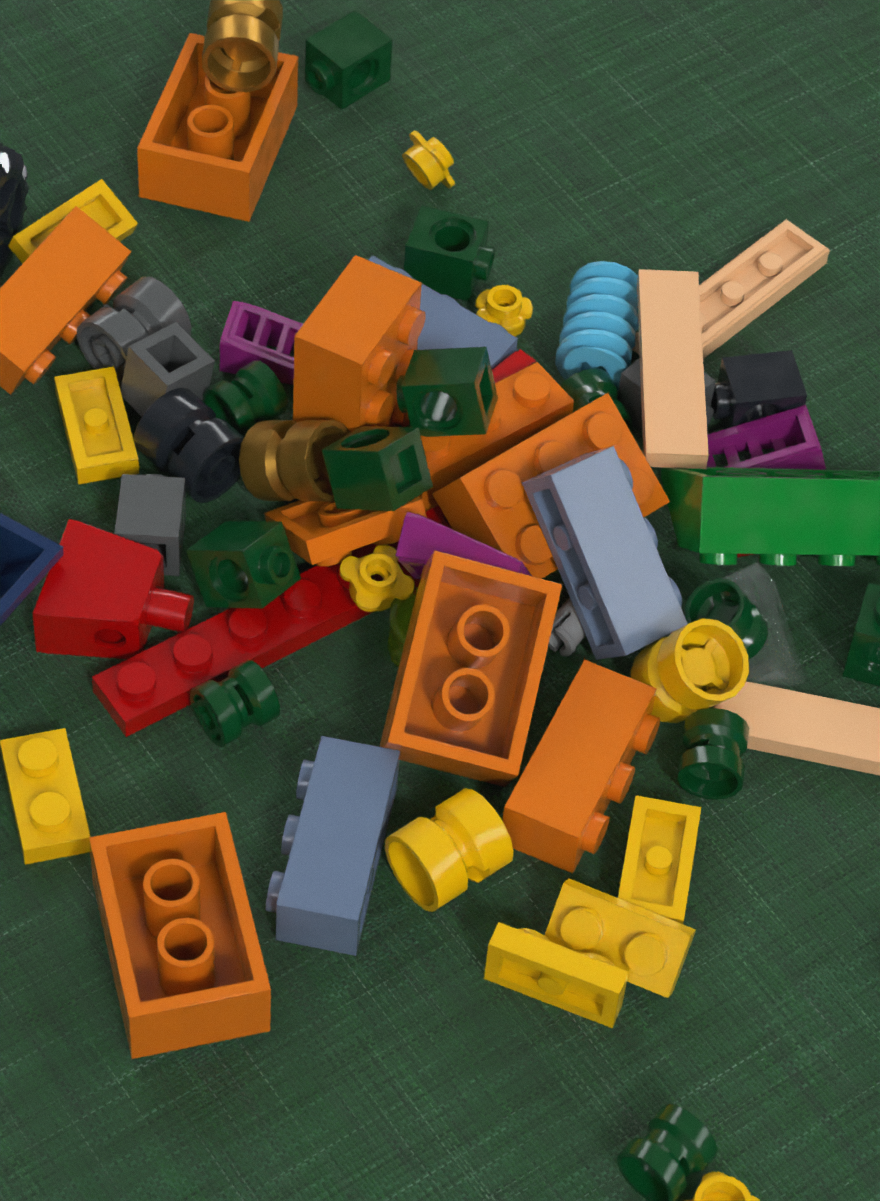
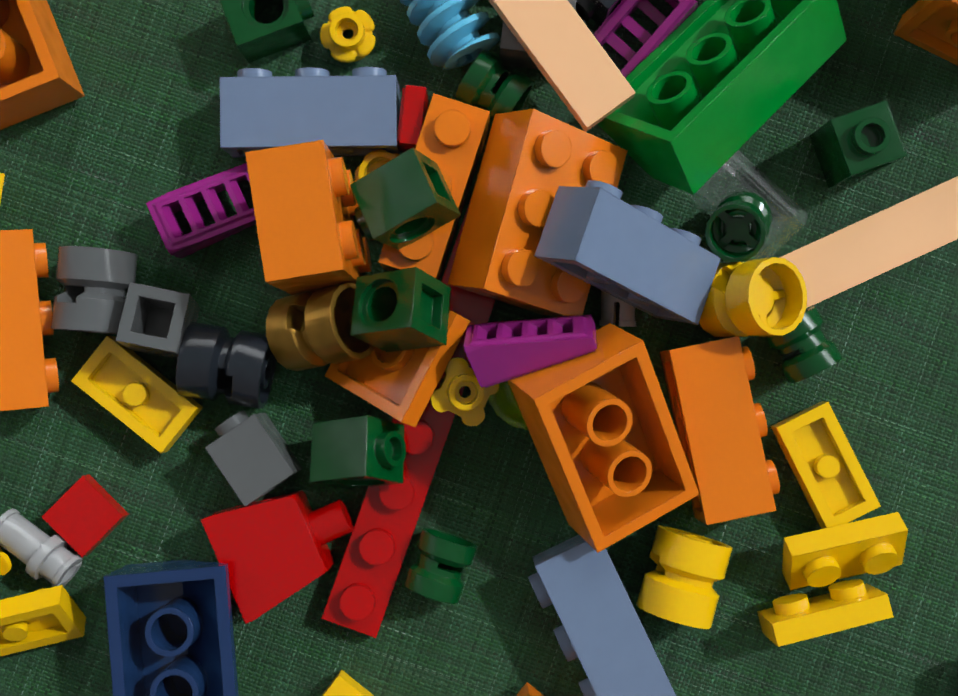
camera: 30 degrees left, 35 degrees up
dark green wheel [203,361,288,437] -> none

